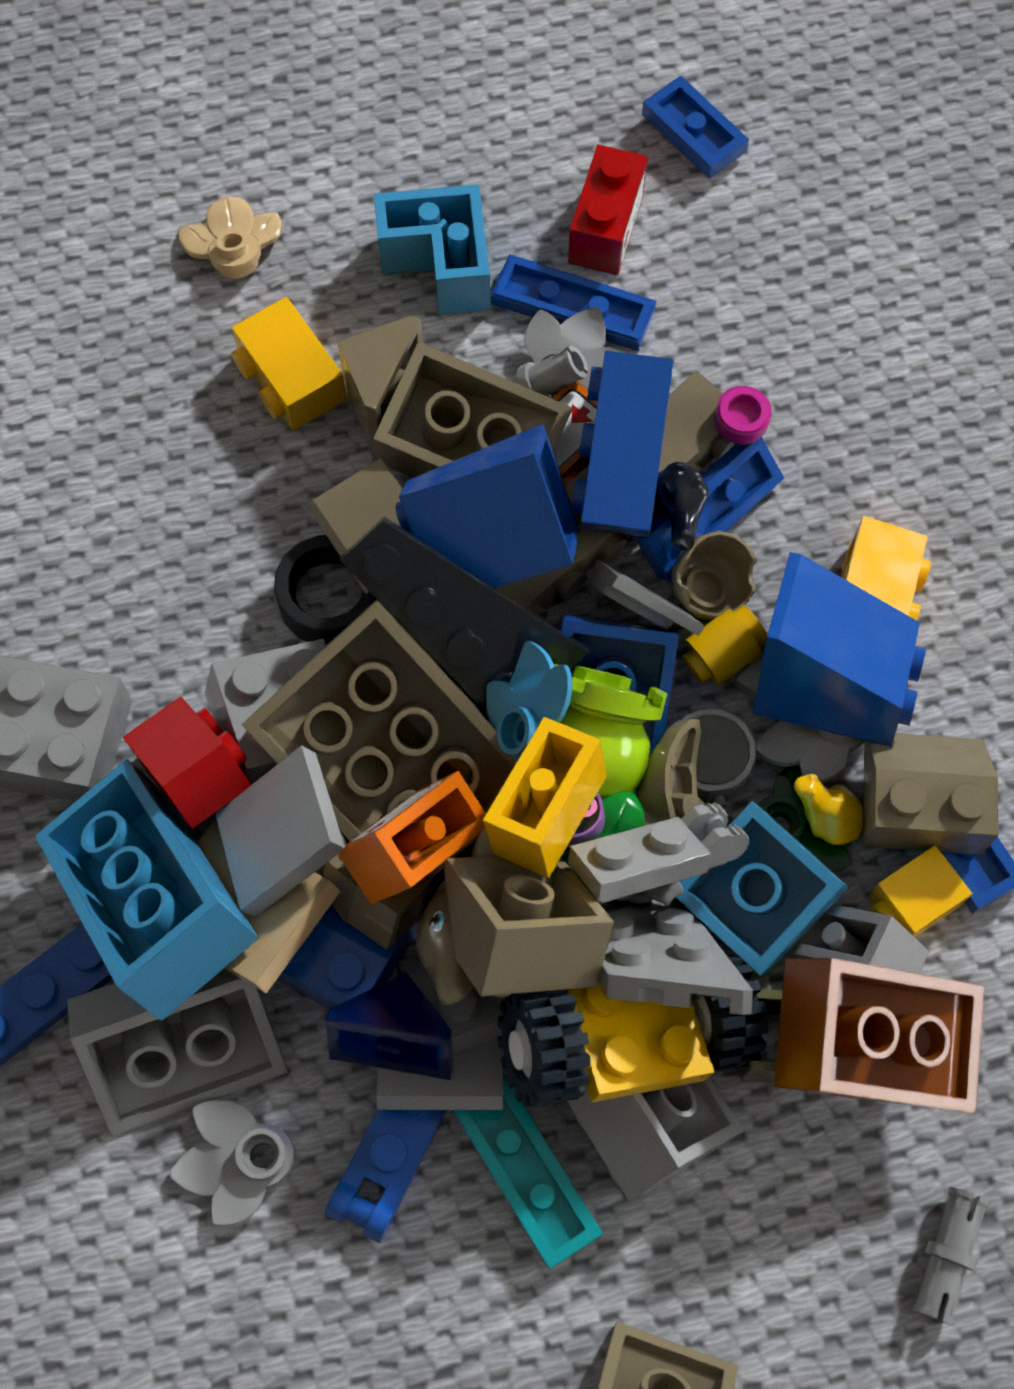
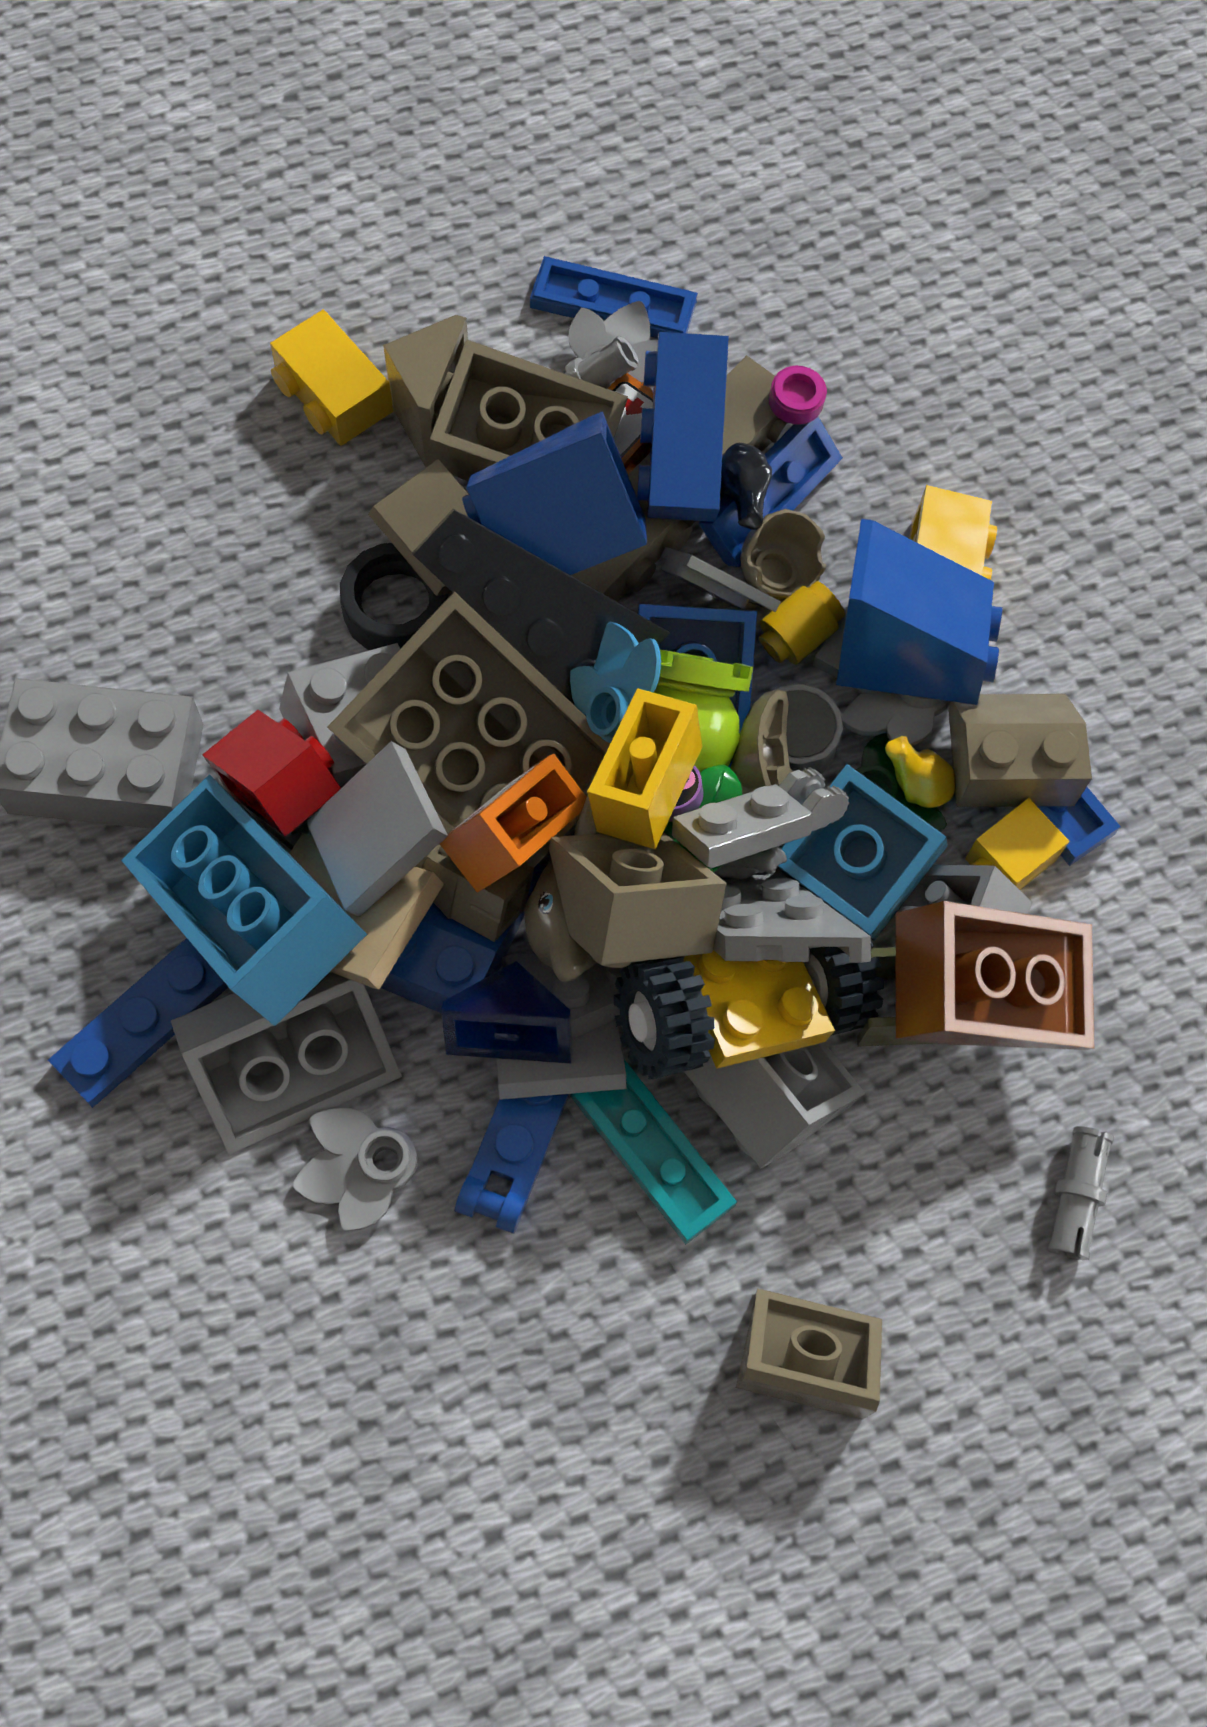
camera: 10 degrees left, 0 degrees up
tan plate [179,196,282,279] -> none
dark azure brick [374,184,491,315] -> none
red brick [568,144,648,276] -> none
blue plate [642,75,749,179] -> none

